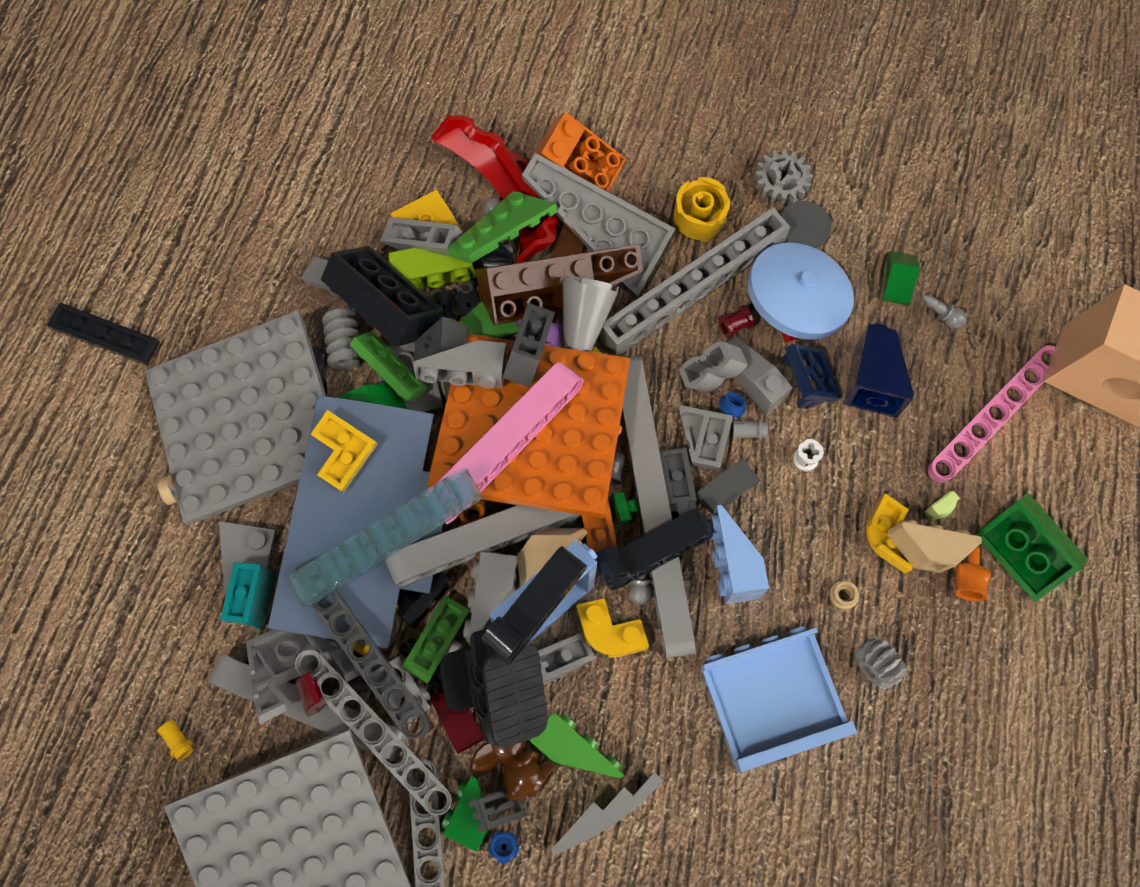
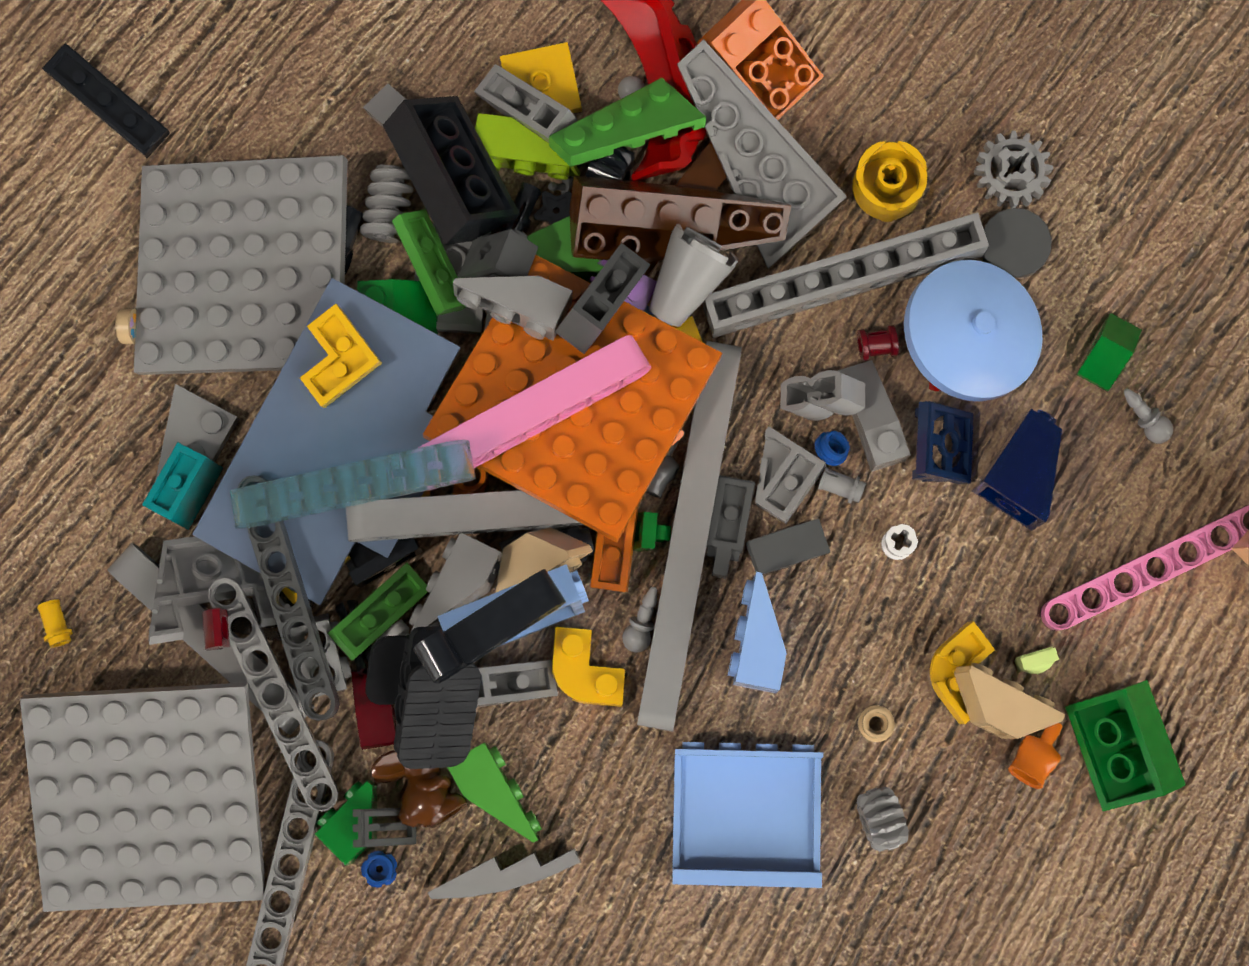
camera: 25 degrees right, 10 degrees up
black beam [595,509,713,591] -> none

